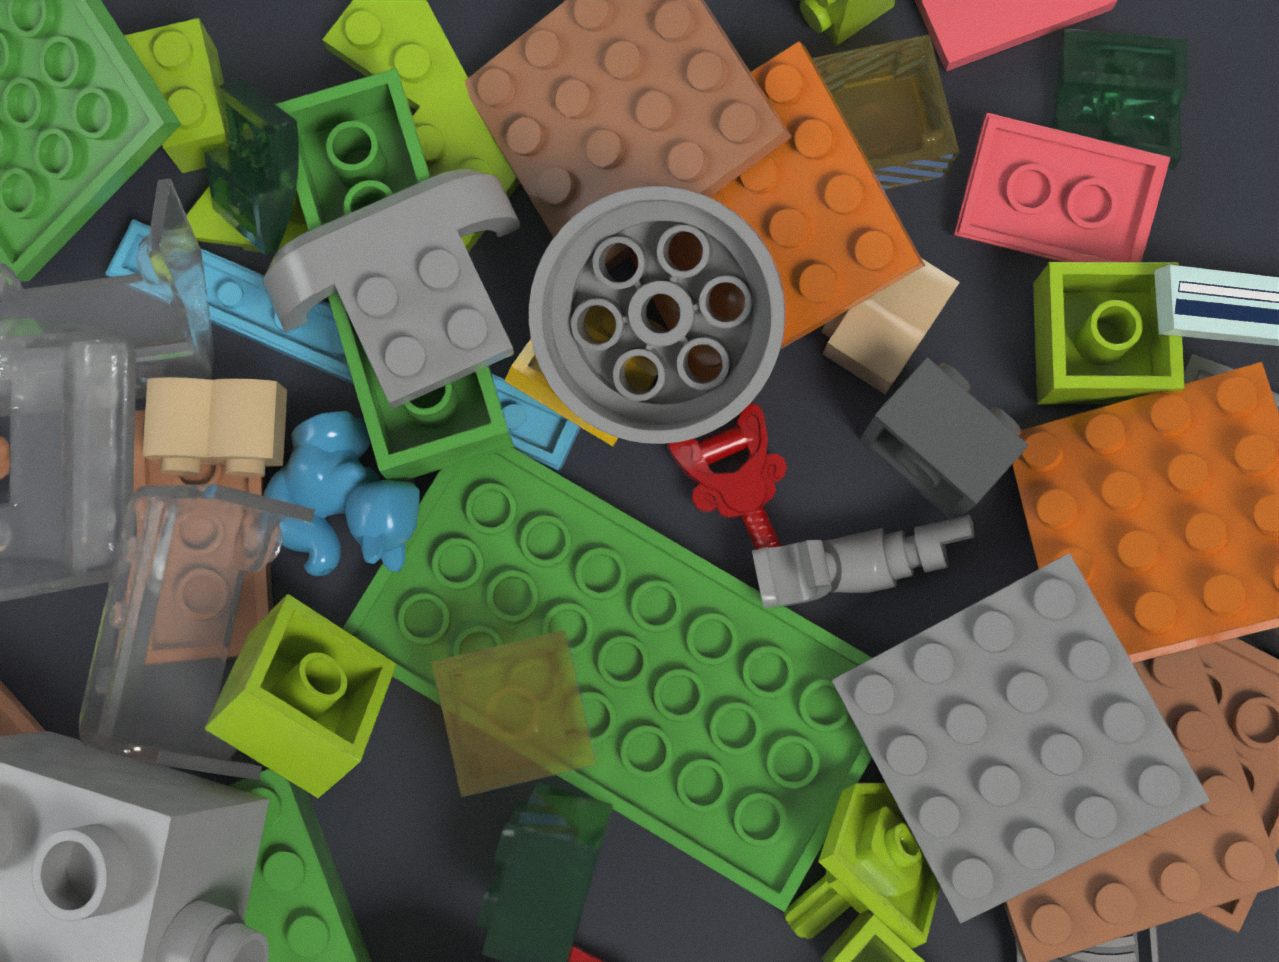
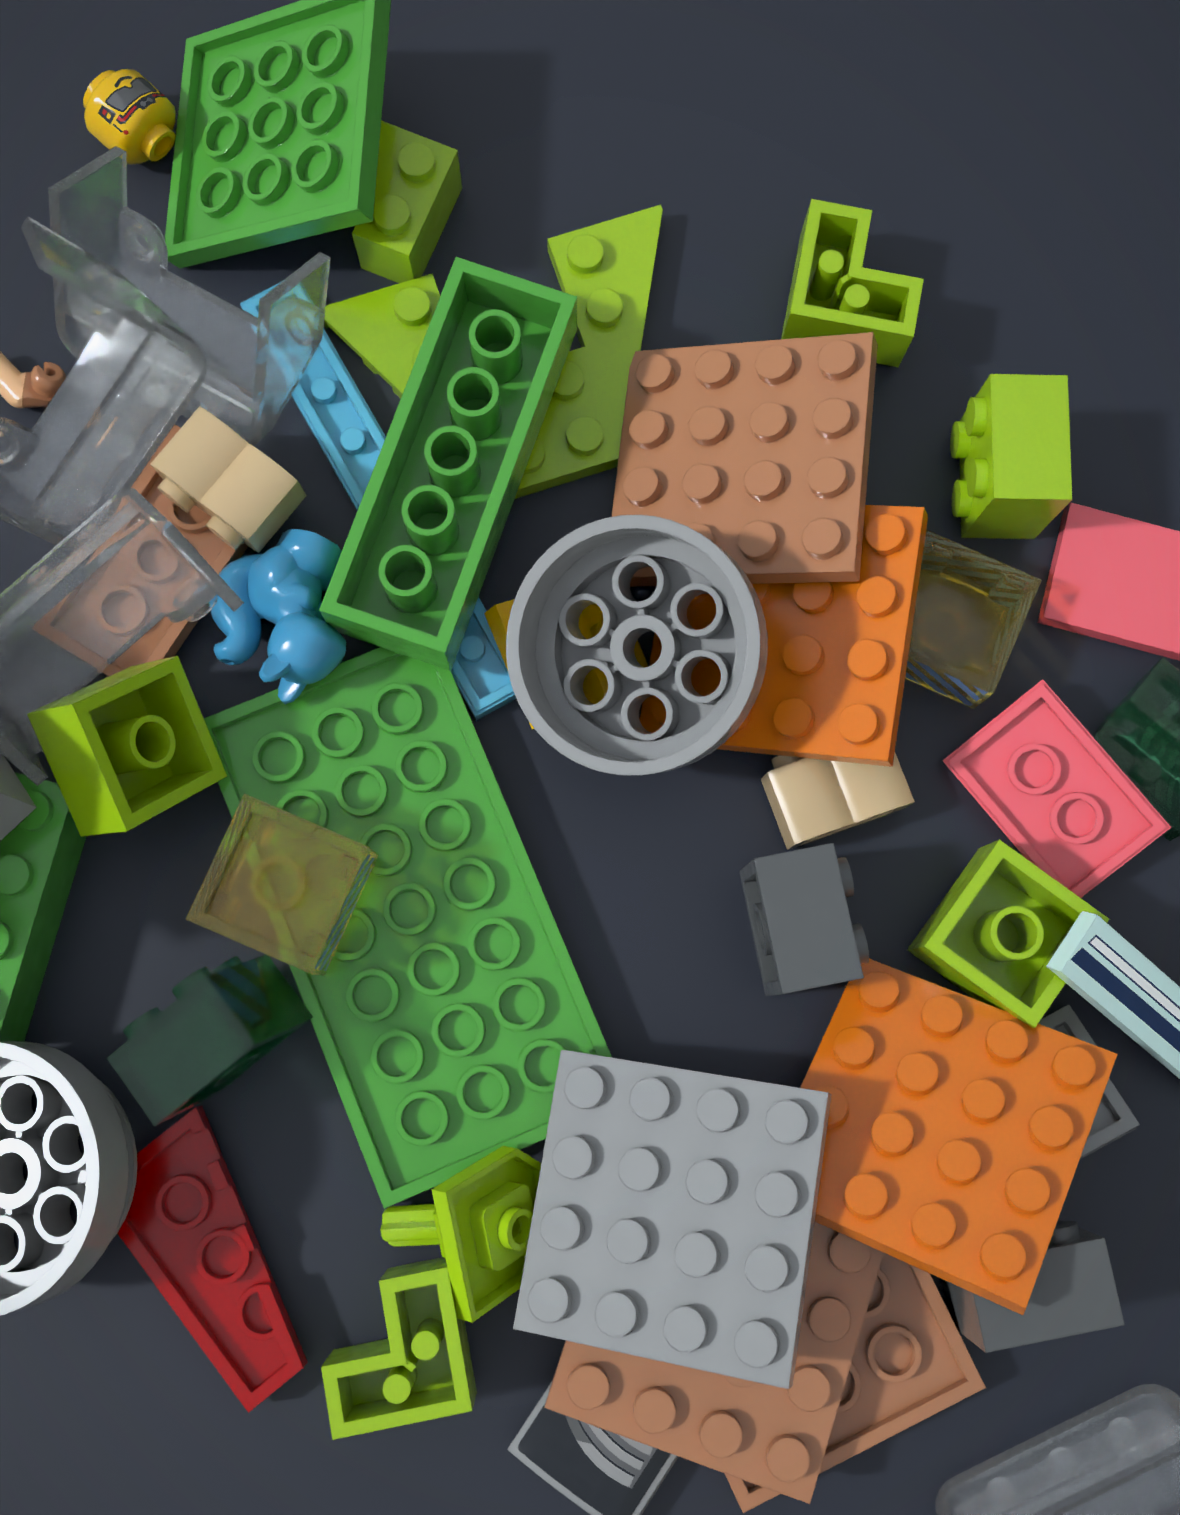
camera: 30 degrees right, 0 degrees up
clear green slope [204,80,299,255] -> none
light grey piece [263,169,521,409] -> none
red piece [667,403,787,607] -> none
light grey piece [752,514,975,608] -> none

